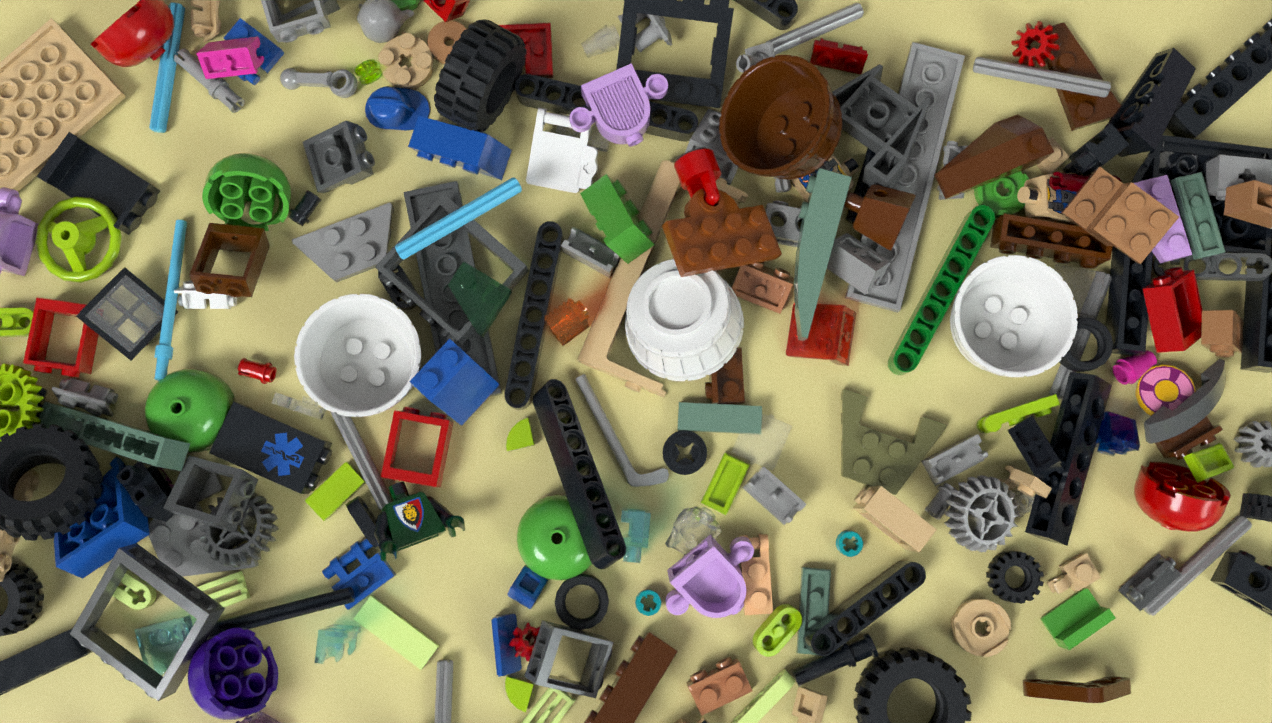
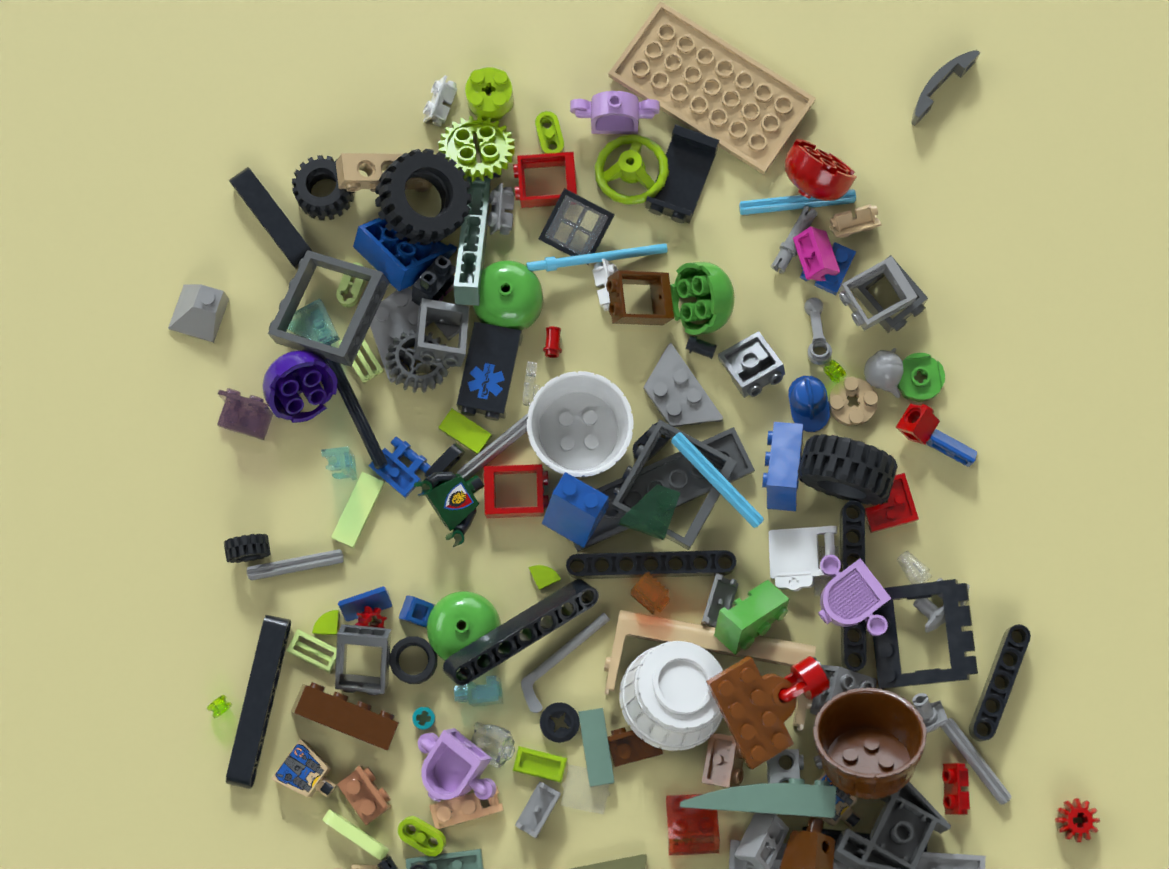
camera: 85 degrees right, 5 degrees down
medium nougat piece [428,20,467,64] -> none

